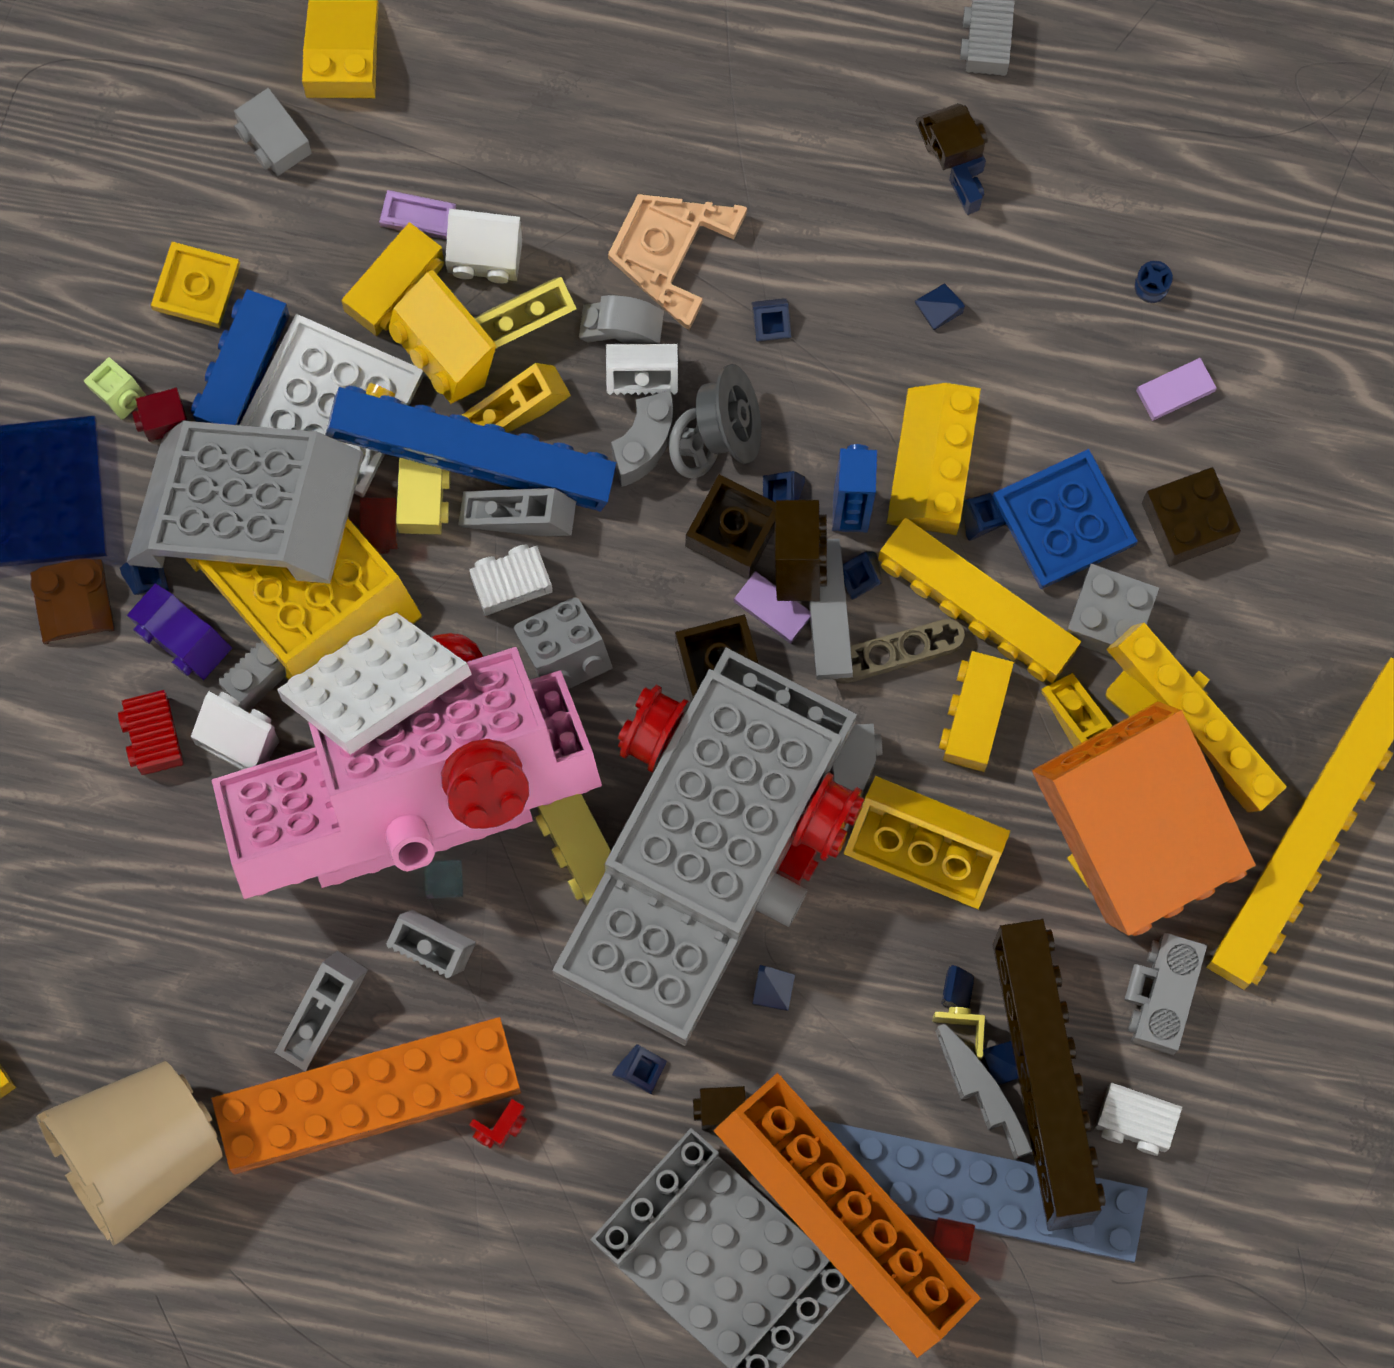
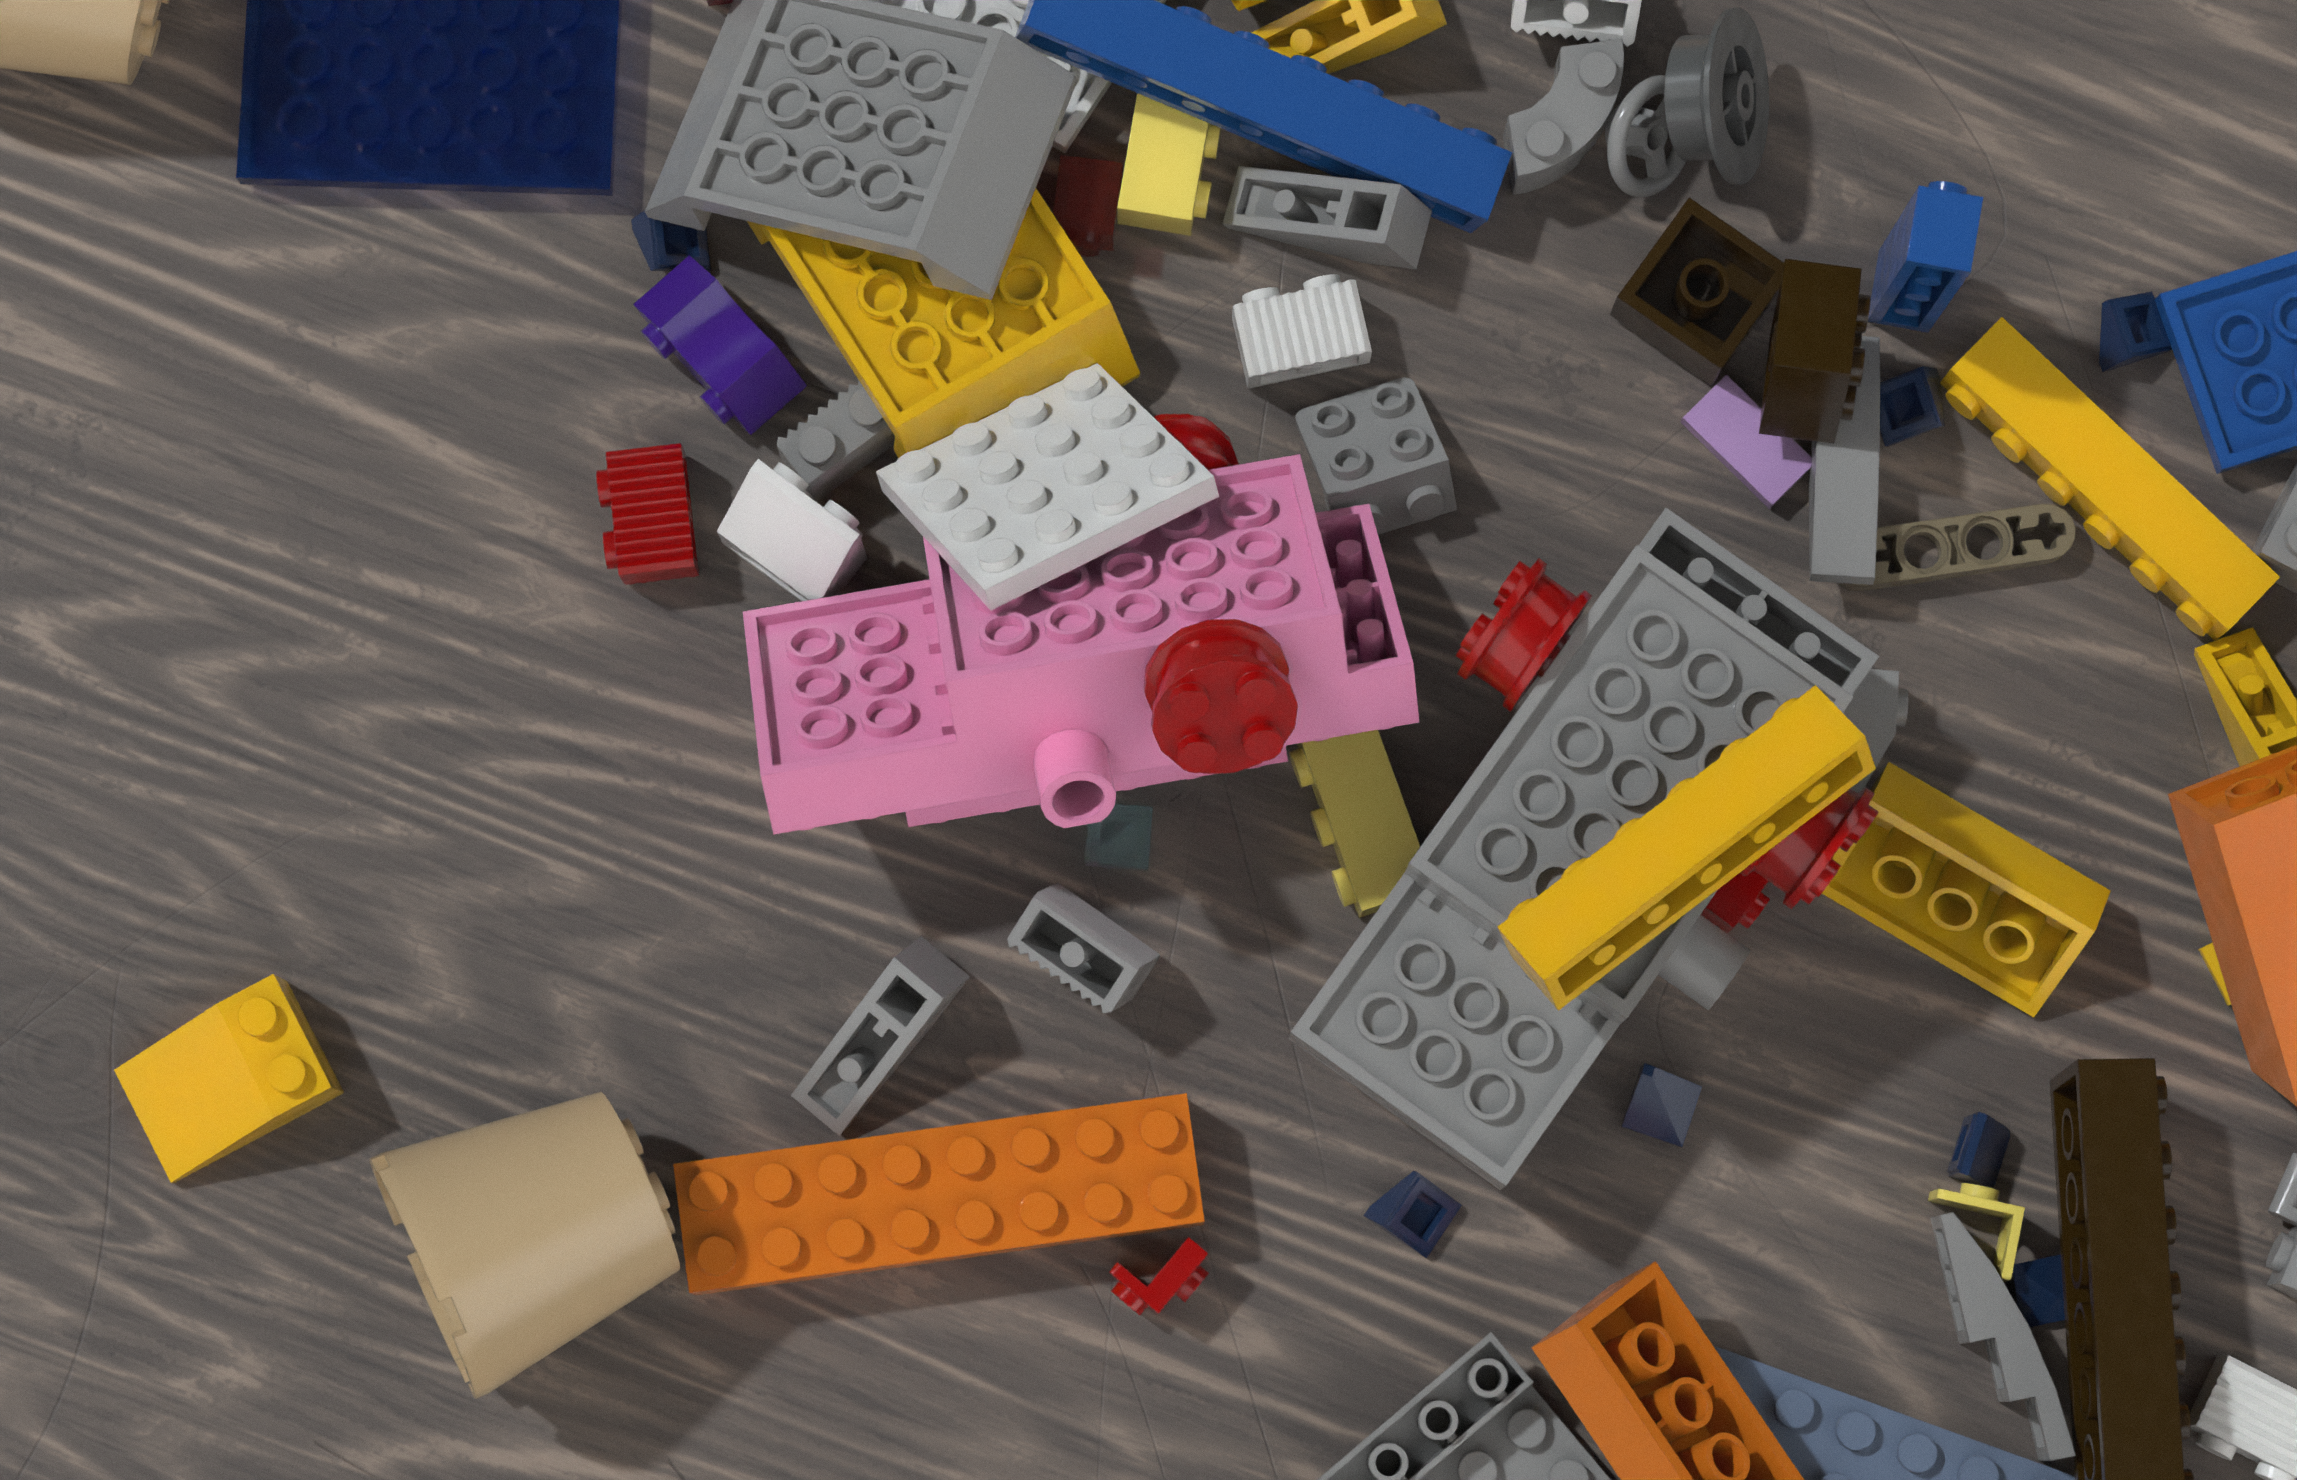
camera: 10 degrees right, 5 degrees up
reddish brown slope [30,559,115,644] -> none
dark brown brick [675,614,759,702] -> none
dark brown brick [693,1086,745,1130] -> none
dark blue slope [763,471,805,502] -> none
yellow slope [886,383,981,535] -> none
yellow brick [938,651,1014,772] -> none
none -> yellow brick [1497,685,1876,1011]

